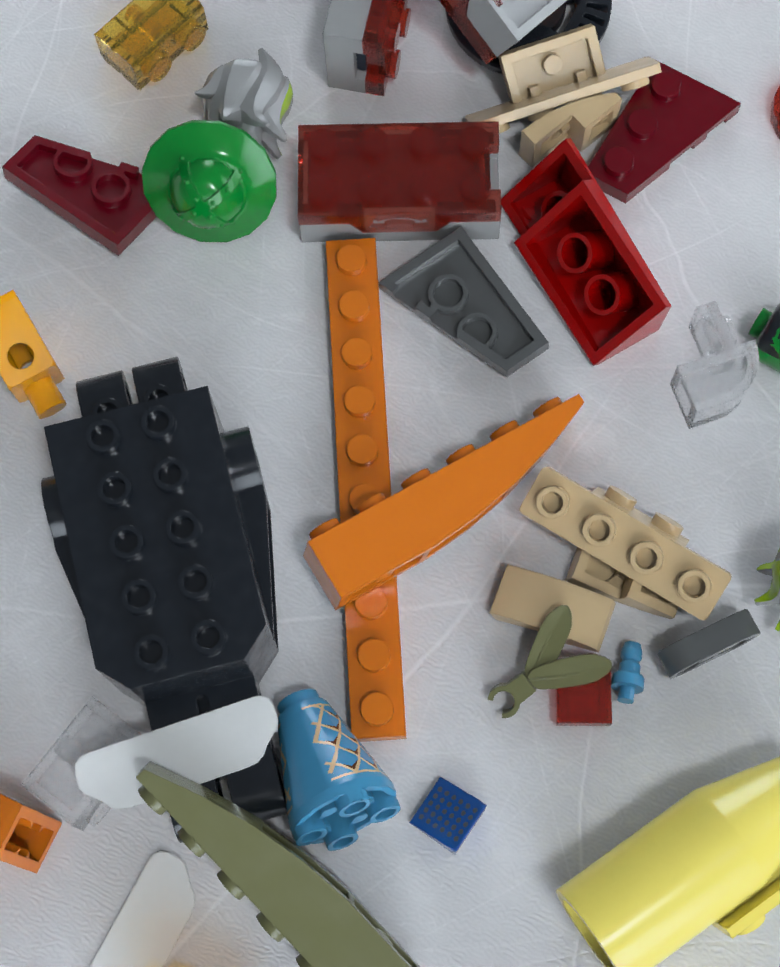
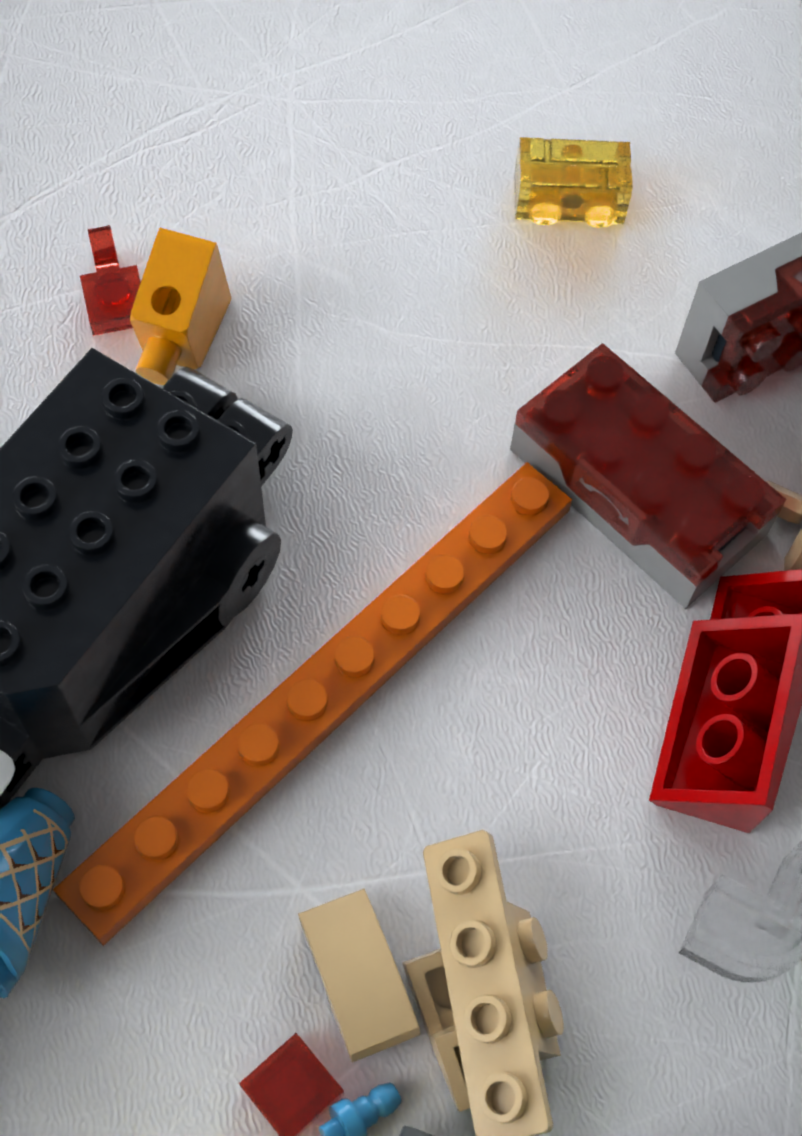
camera: 40 degrees right, 10 degrees down
dark red wing [2,135,157,256] -> none
green helmet [142,120,277,242] -> none
light grey hair [194,48,293,160] -> none
orange slope [303,394,584,611] -> none
dark grey wing [378,227,549,377] -> none
blue slope [409,777,487,855] -> none
olive piece [488,605,612,718] -> none

